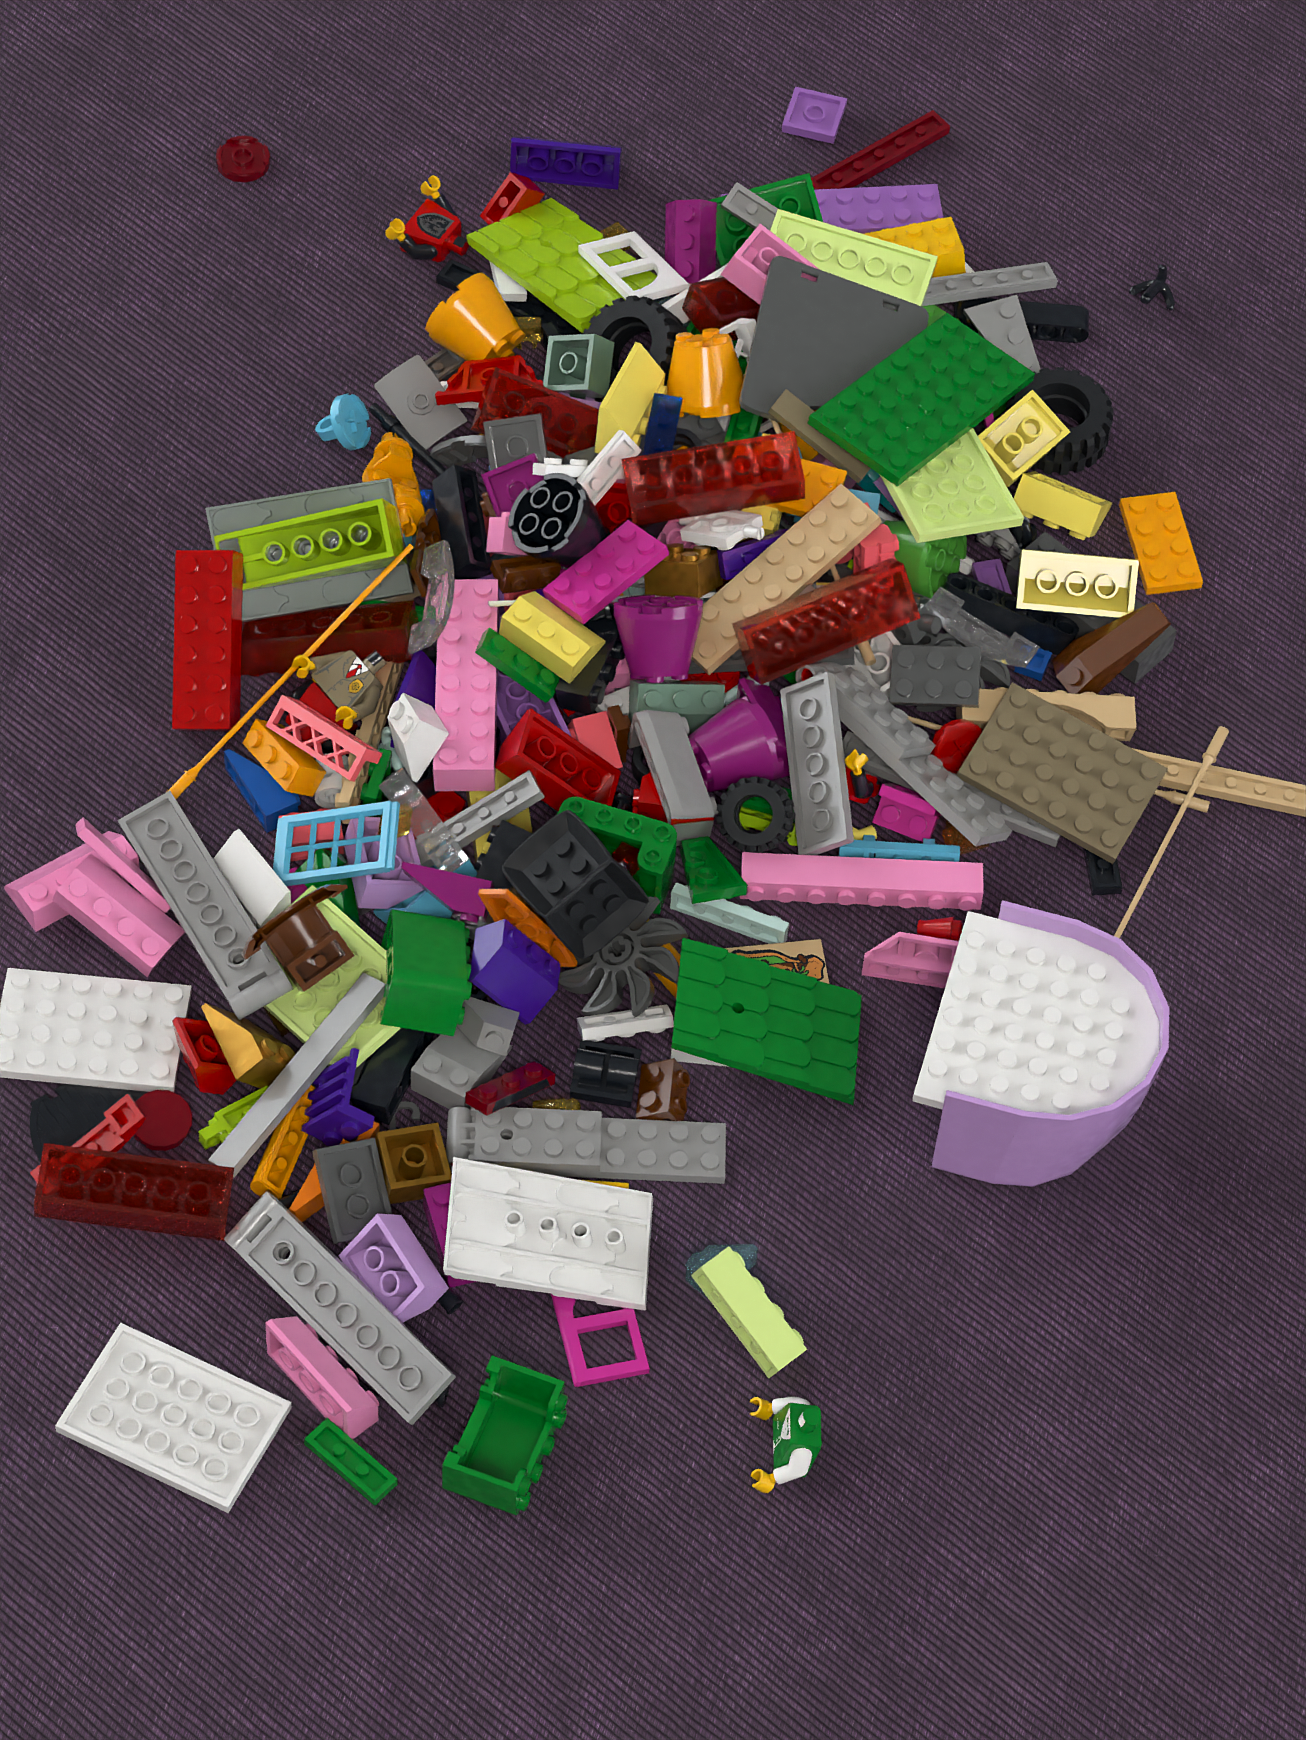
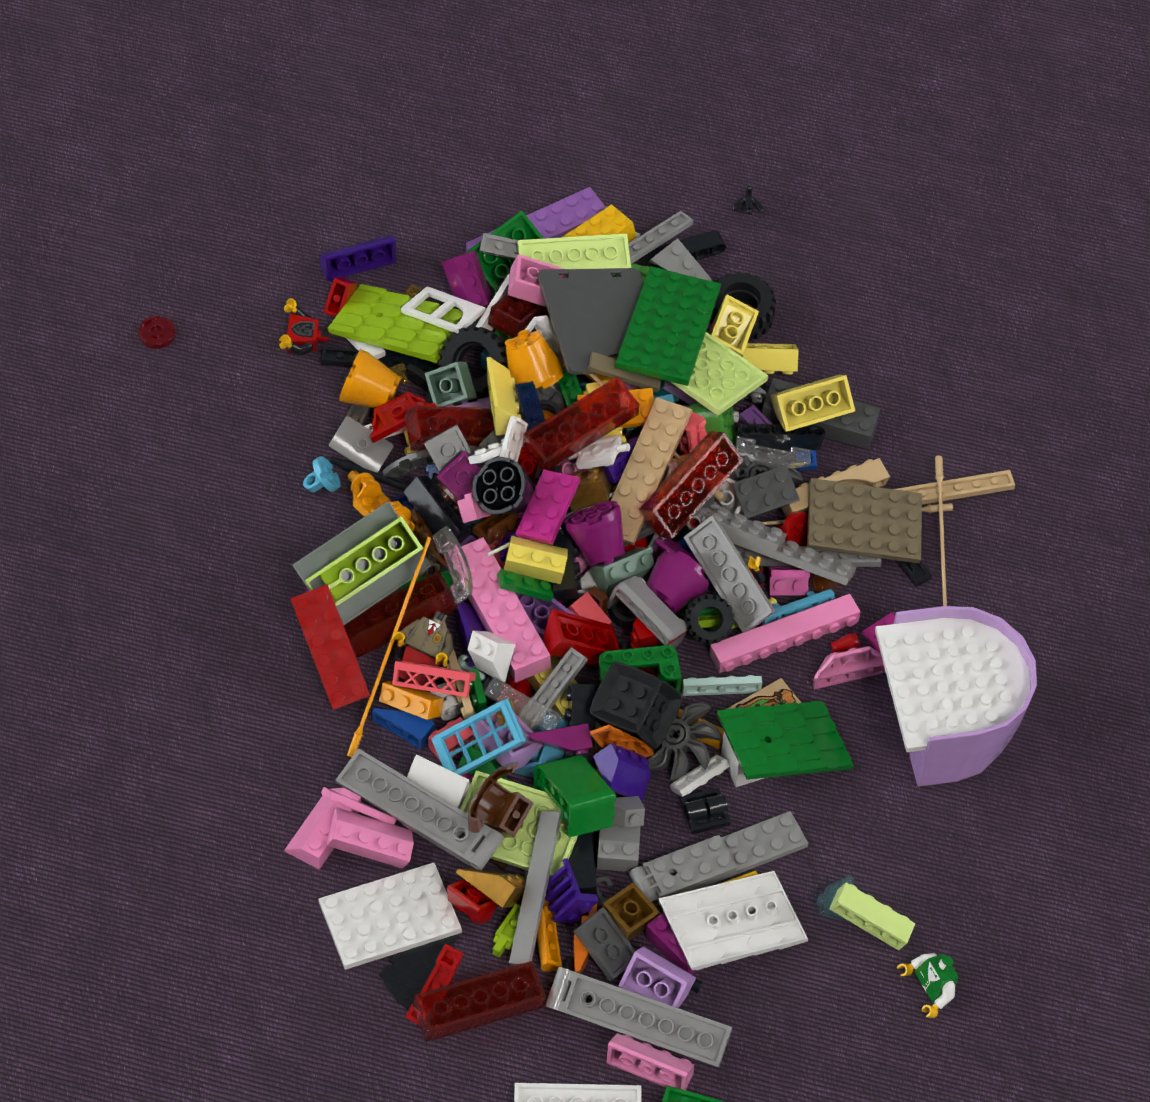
camera: 25 degrees left, 0 degrees up
dark red tile [133,1090,192,1151] -> none
green windscreen [442,1356,568,1515] -> none
dark red plate [465,1061,555,1116] -> none
clear yellow arm [533,1098,581,1110] -> none
dark pink window [551,1294,650,1387] -> none
reddish brown bracket [636,1058,690,1121] -> none
green wing [680,836,748,904] -> none
medium lavender plate [782,87,847,144] -> none
dark red plate [811,110,950,190] -> none
reddish brown wedge [1052,602,1171,694] -> none
light orange plate [1119,492,1203,595] -> none

